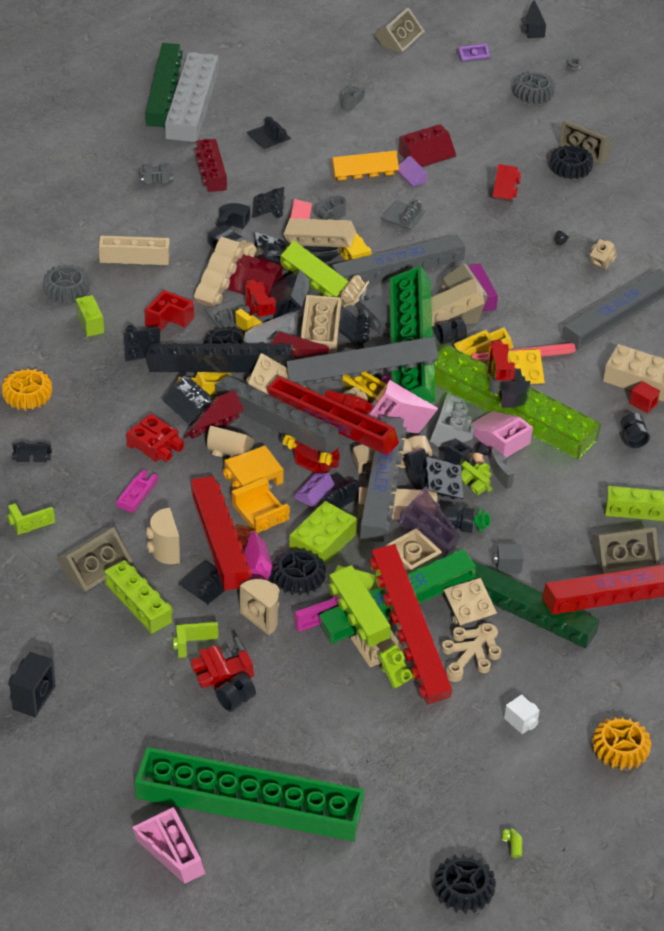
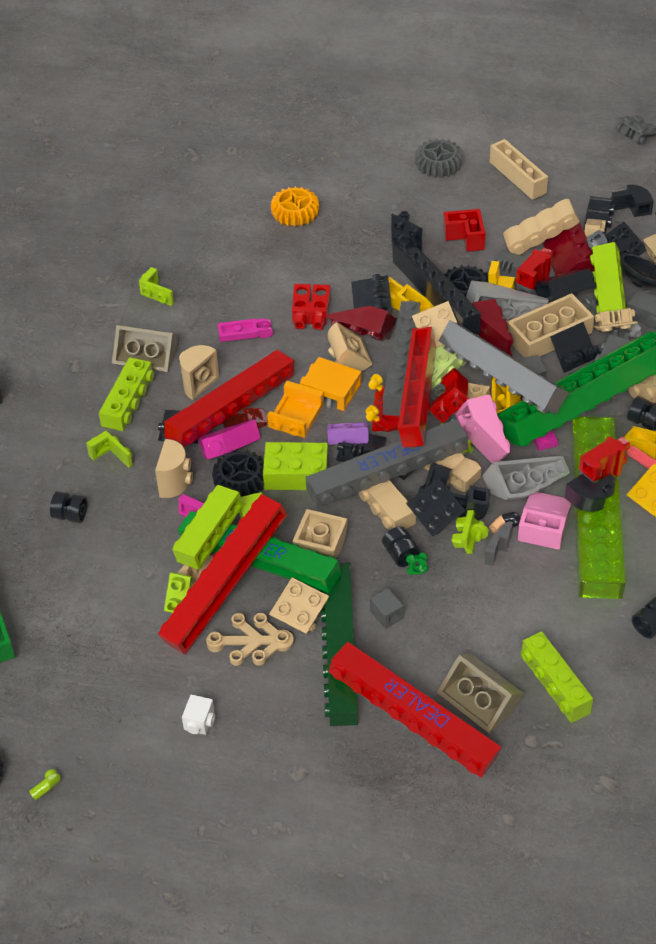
camera: 60 degrees right, 5 degrees up
black hinge [12,442,52,462] -> none
lime brick [76,295,104,337] -> none
red hips [190,637,254,691] -> none
clear purple wedge [398,487,460,558] -> none
light orange gear [592,716,651,771] -> none

